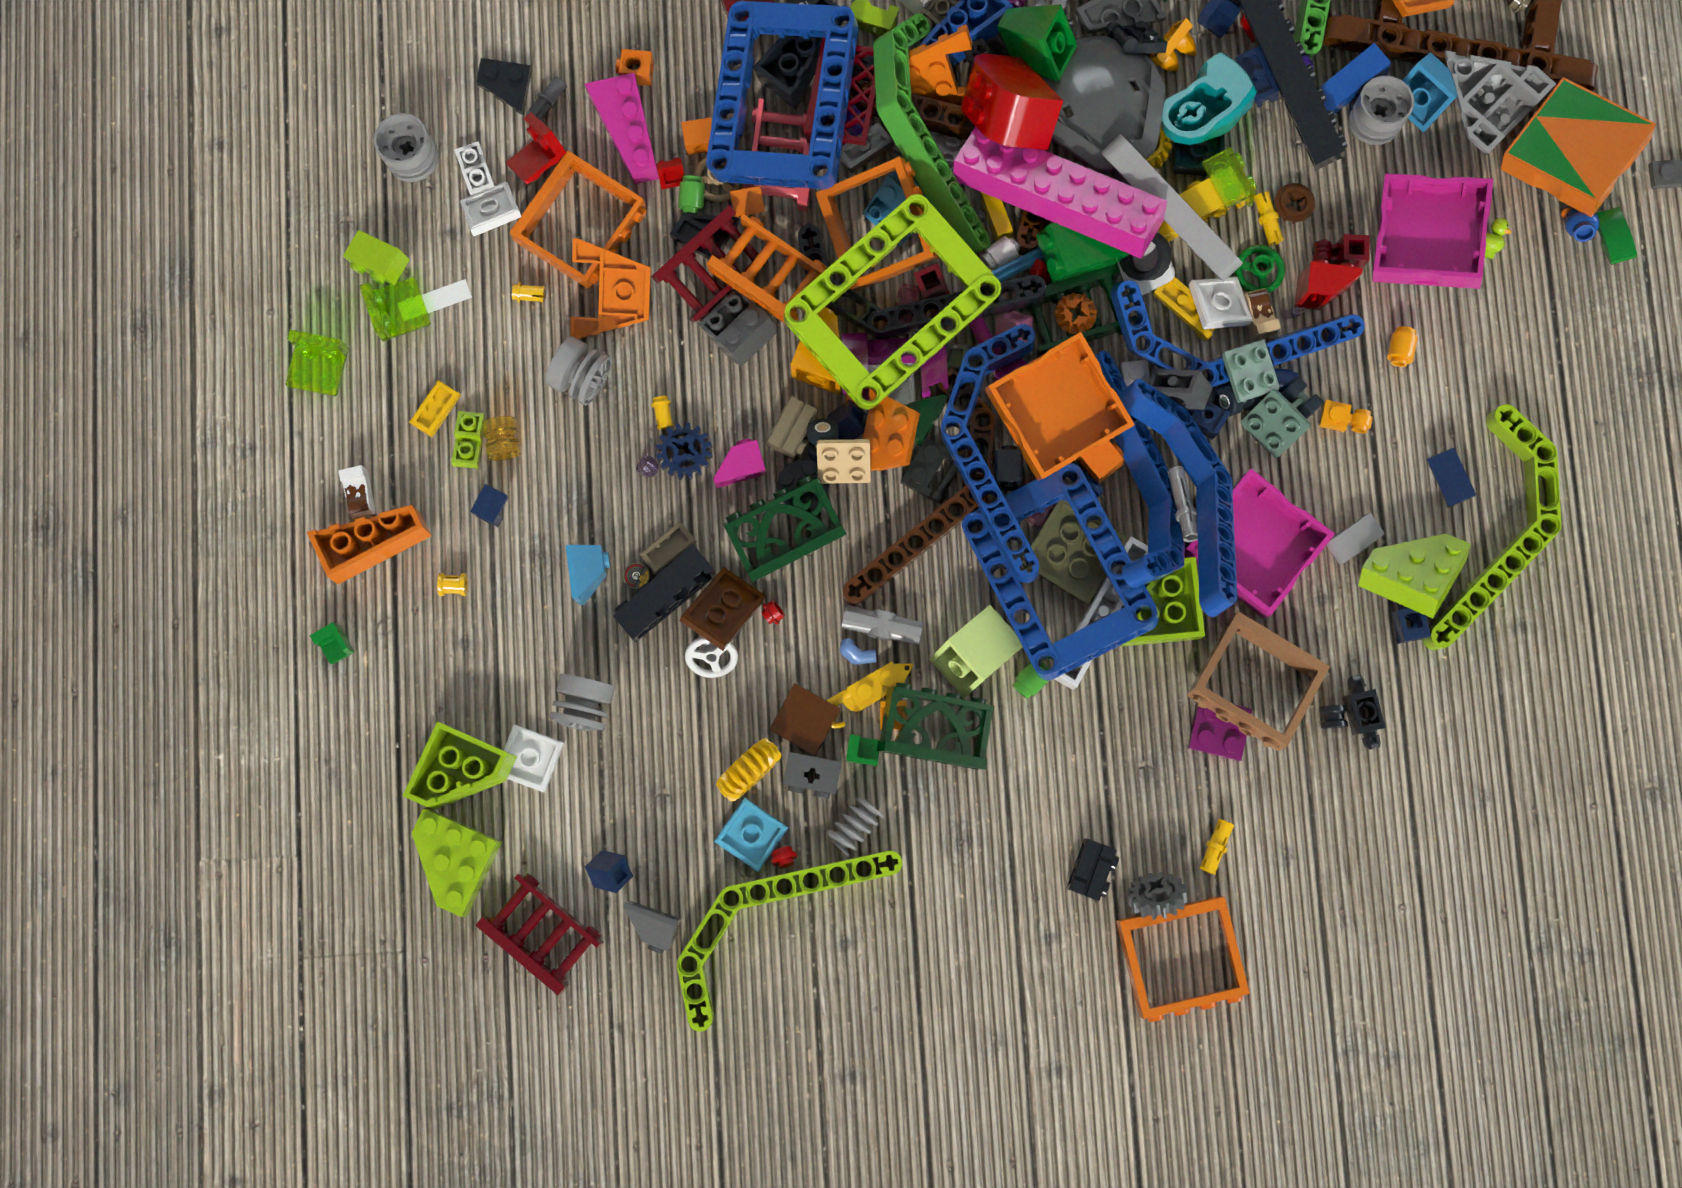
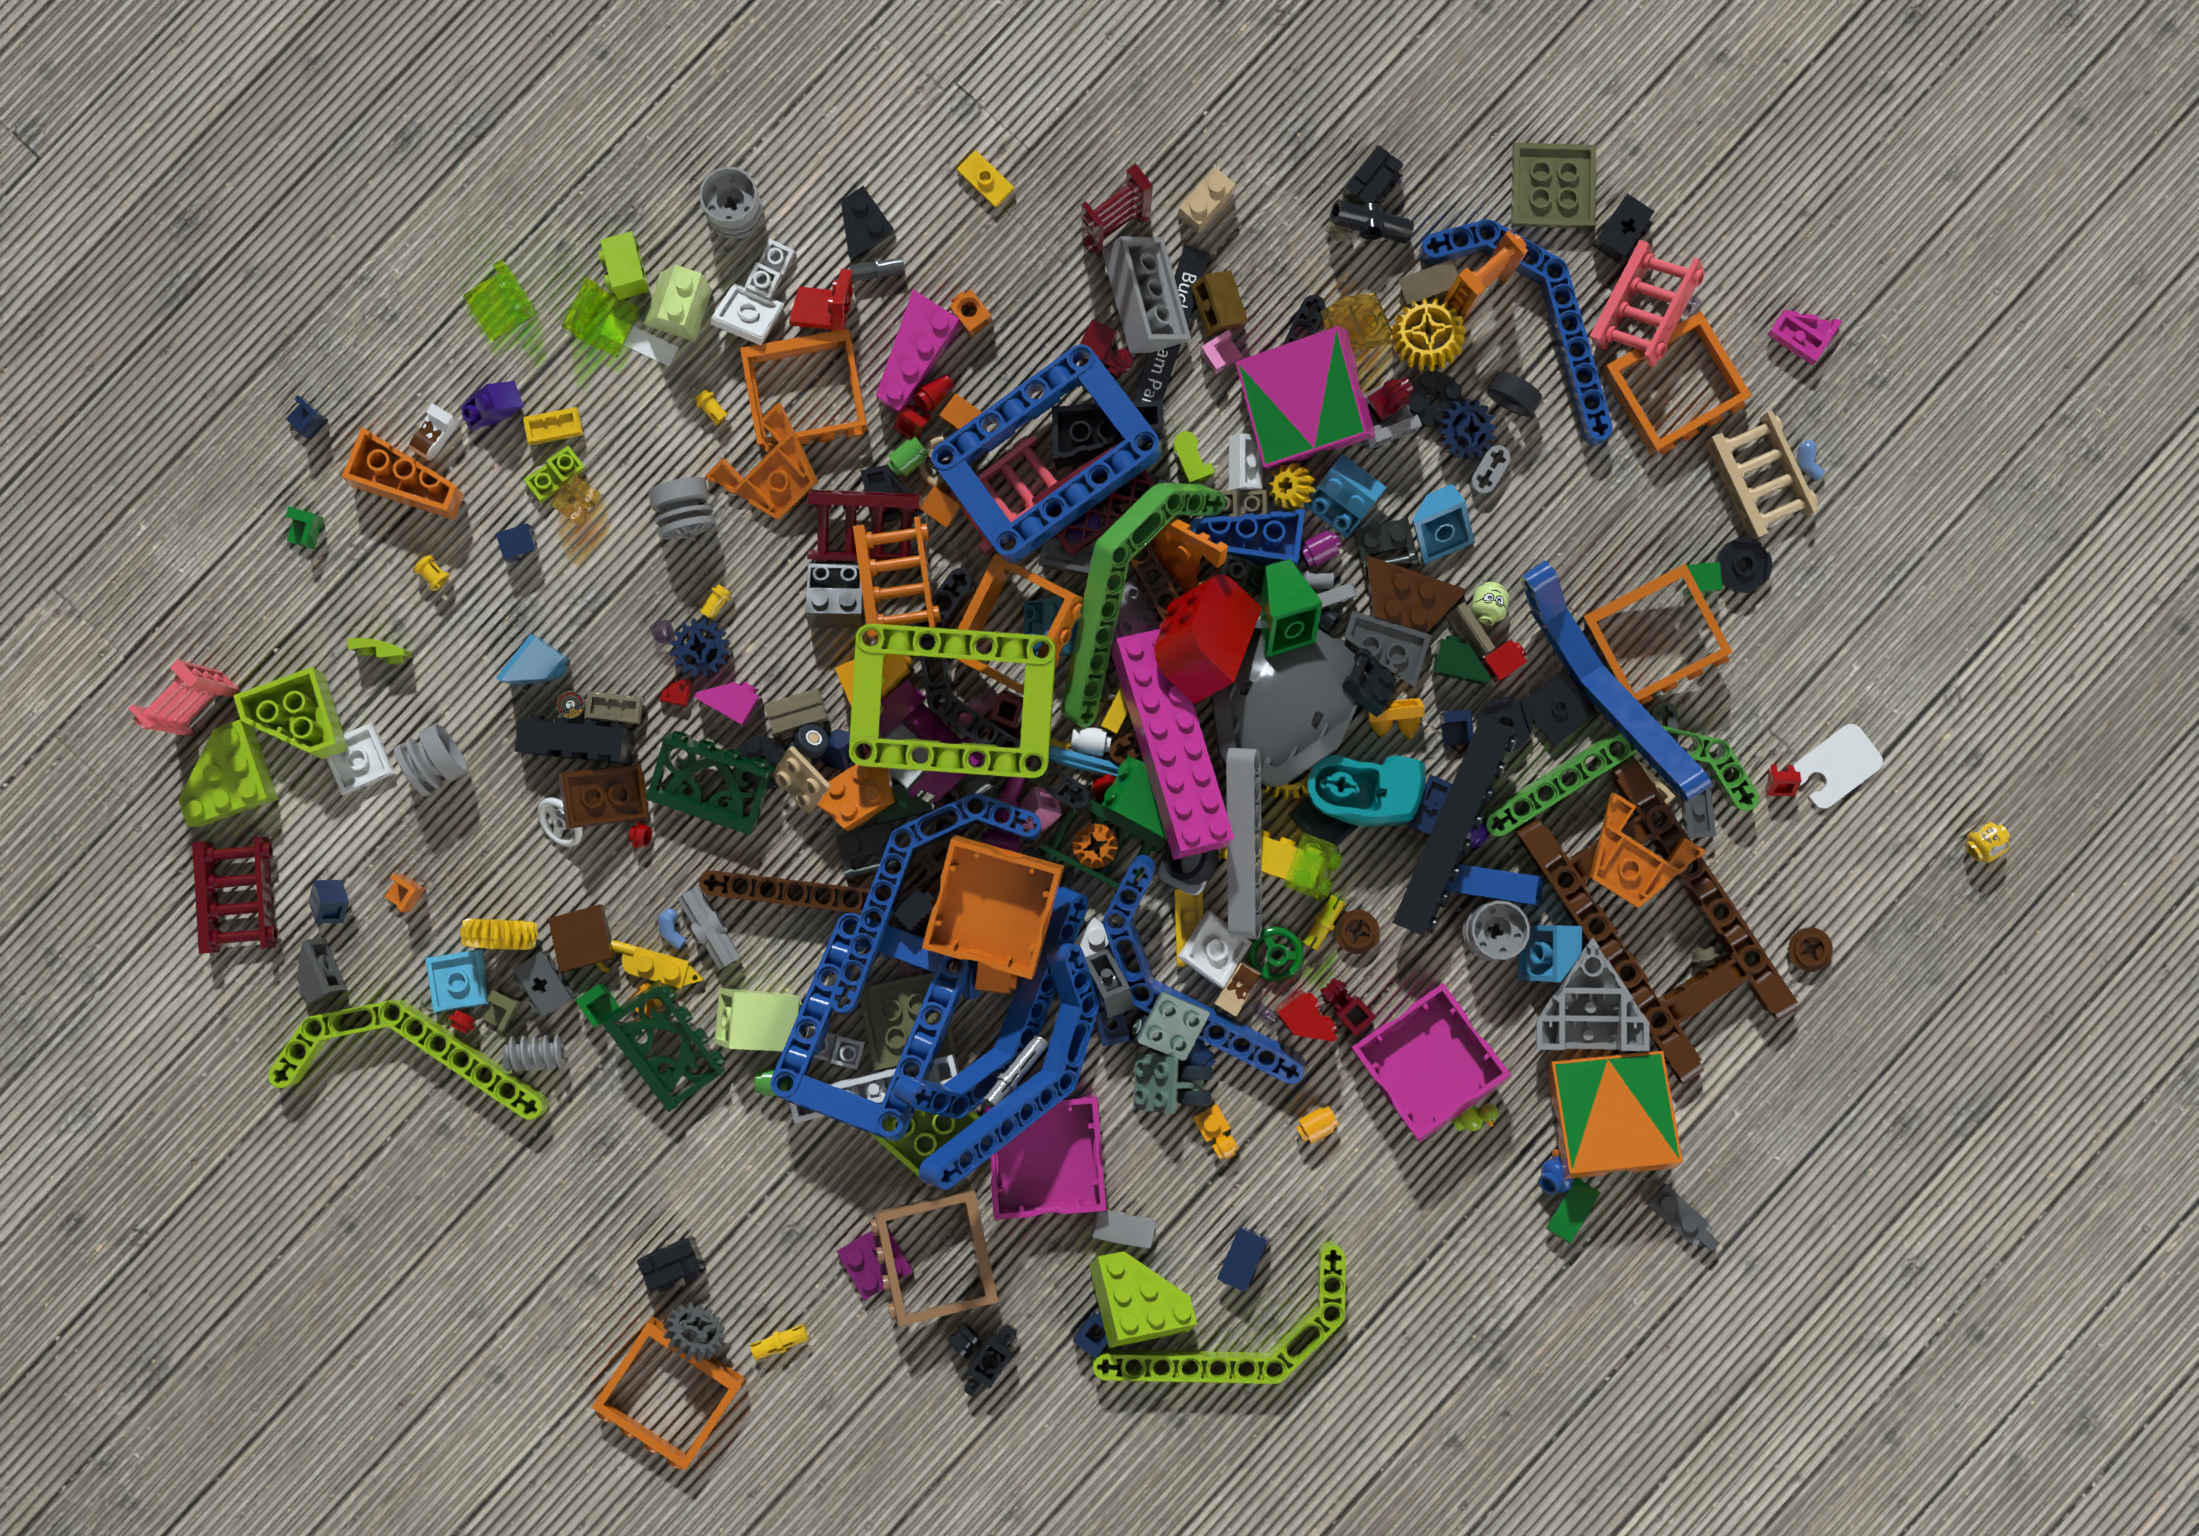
camera: 45 degrees right, 5 degrees up
none -> coral fence [128,659,240,737]
none -> dark blue panel [286,395,328,439]
none -> lime slope [347,638,412,664]
none -> orange panel [385,873,426,912]
none -> dark purple slope [460,381,524,431]
none -> olive panel [483,989,524,1033]
none -> yellowish green slope [643,265,713,342]
none -> red tile [659,679,693,707]
none -> white slope [805,1027,865,1070]
none -> red cone [913,374,954,412]

